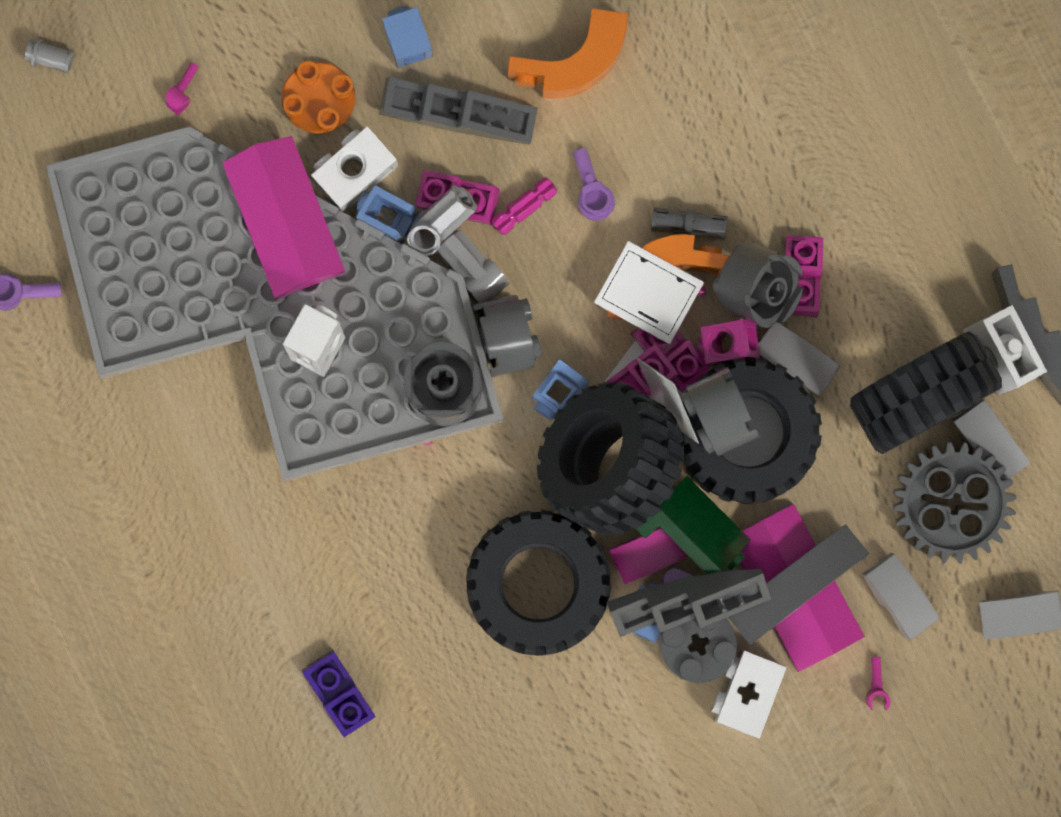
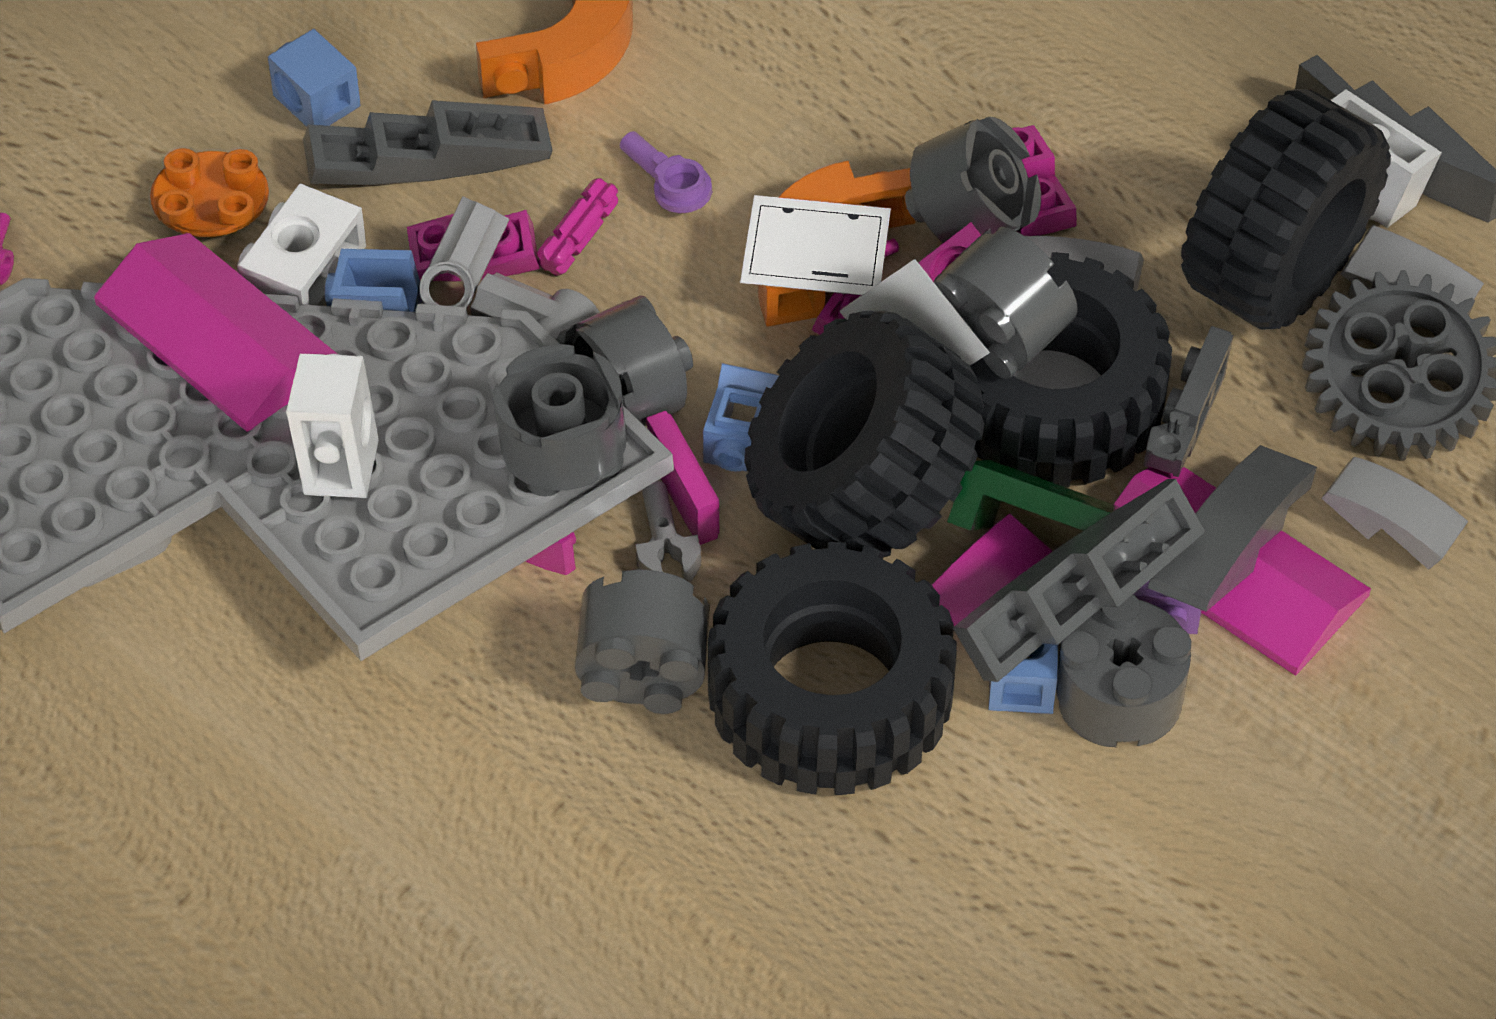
camera: 20 degrees left, 30 degrees down
dark purple slope [302,650,376,737] -> none
dark grey pin [651,207,728,240] -> none
white brick [711,651,787,739] -> none
dark pink hand [865,657,891,711] -> none
none -> dark grey brick [575,569,710,714]
none -> light grey bar [636,481,701,583]
none -> dark pink tile [646,411,720,545]
none -> dark grey hinge [1143,326,1234,477]

